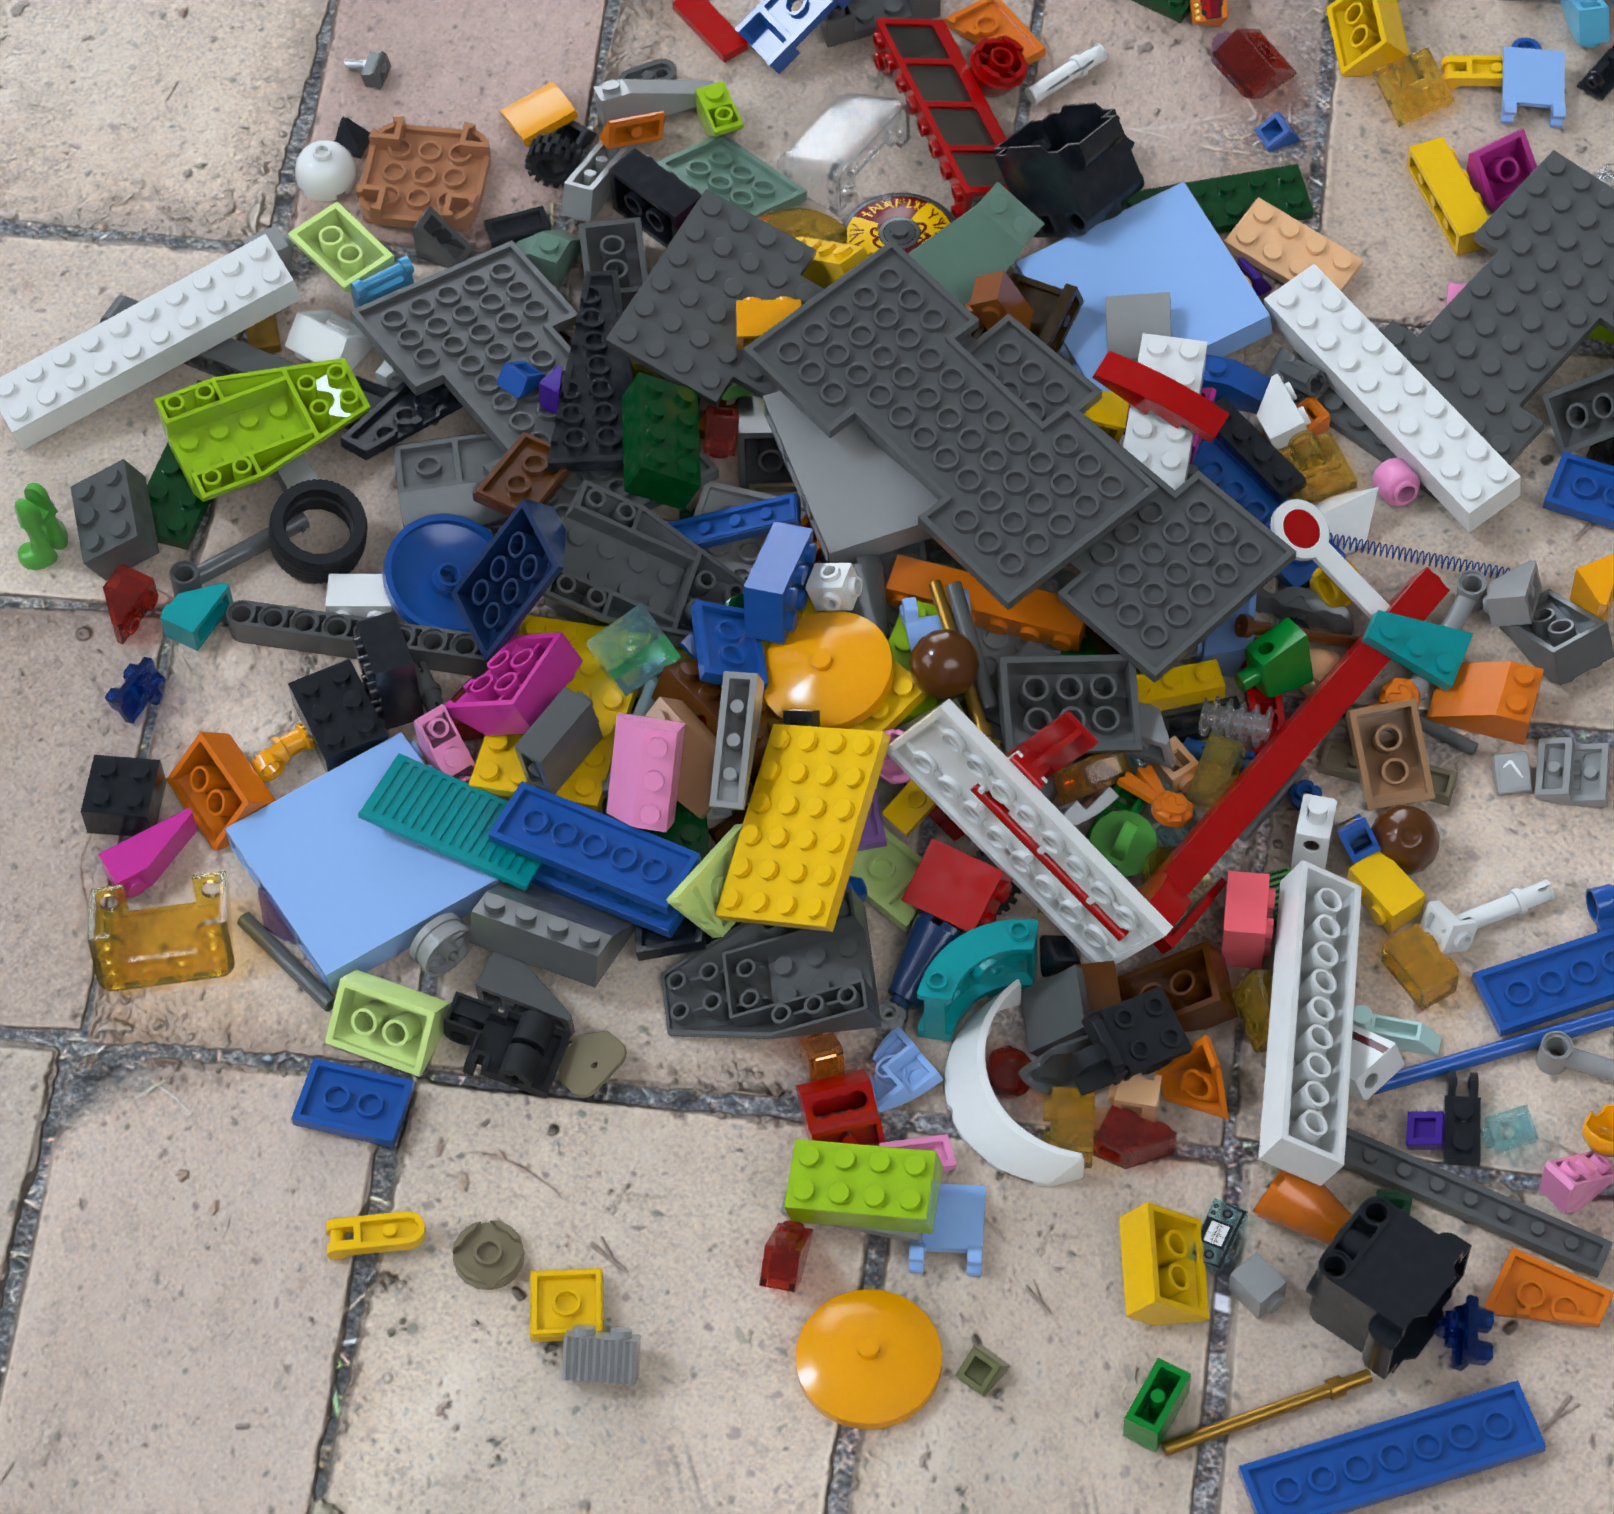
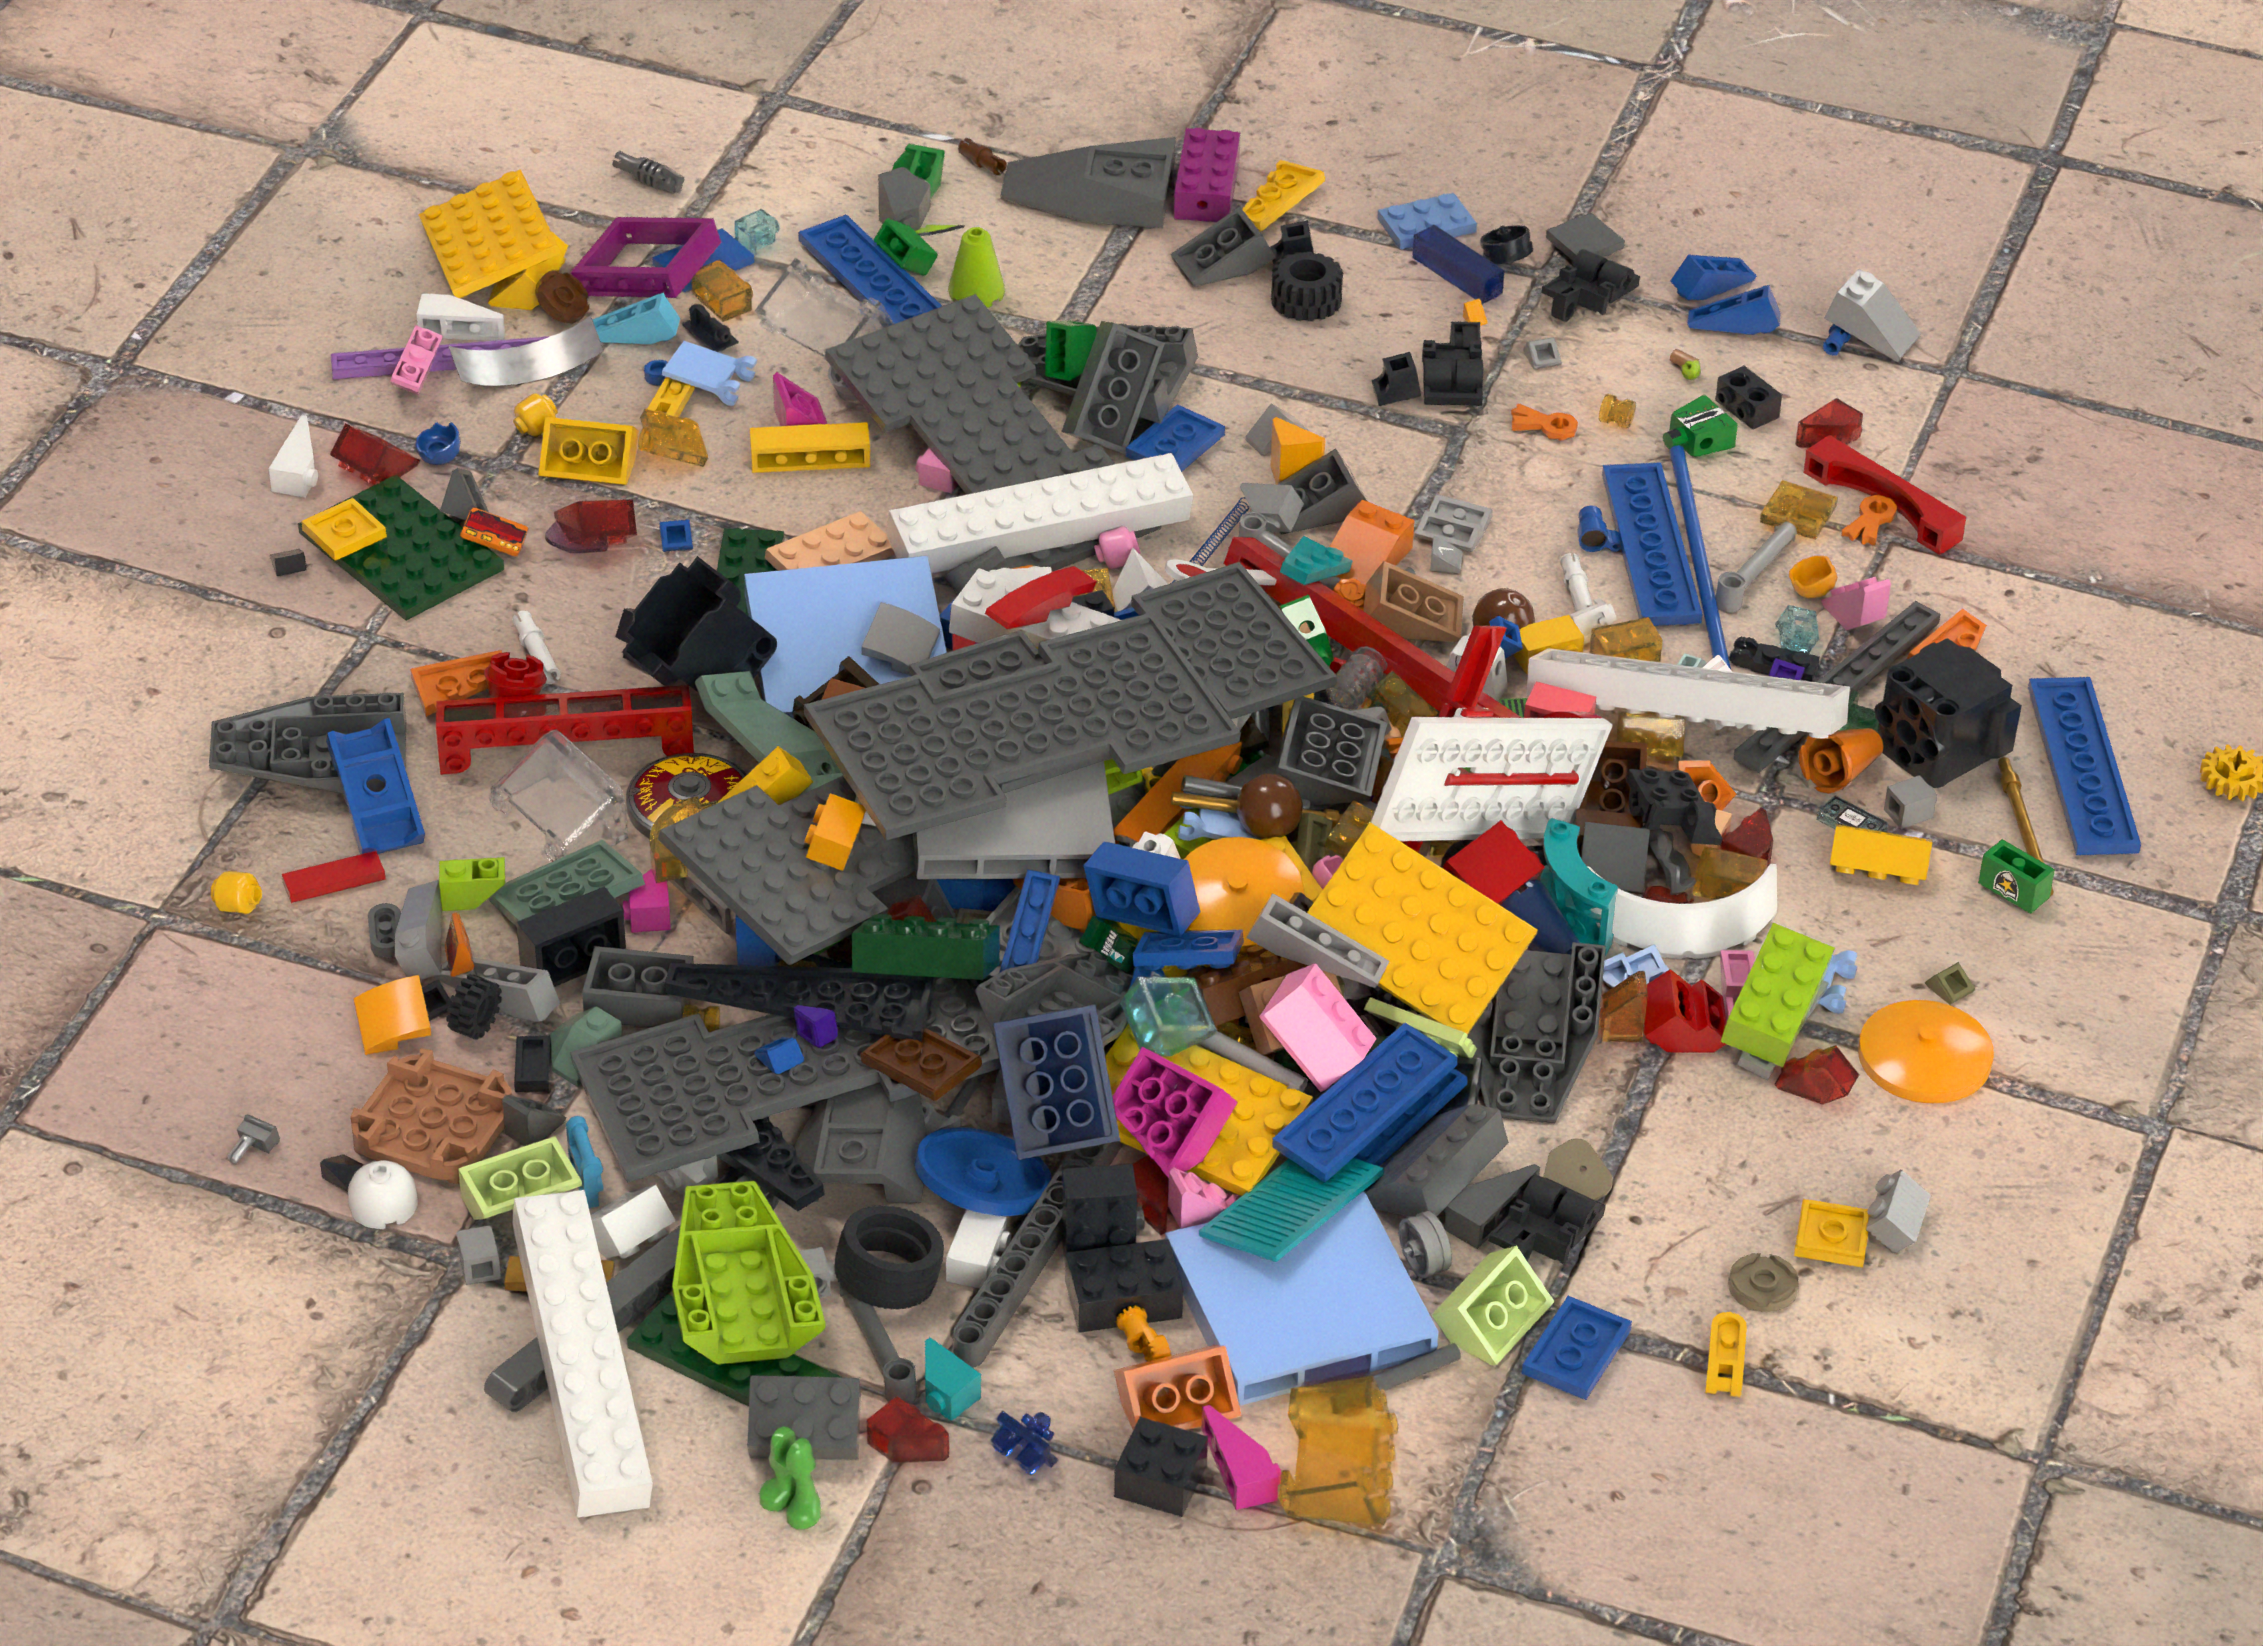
camera: 80 degrees left, 15 degrees down
dark grey brick [514,687,603,794] -> none

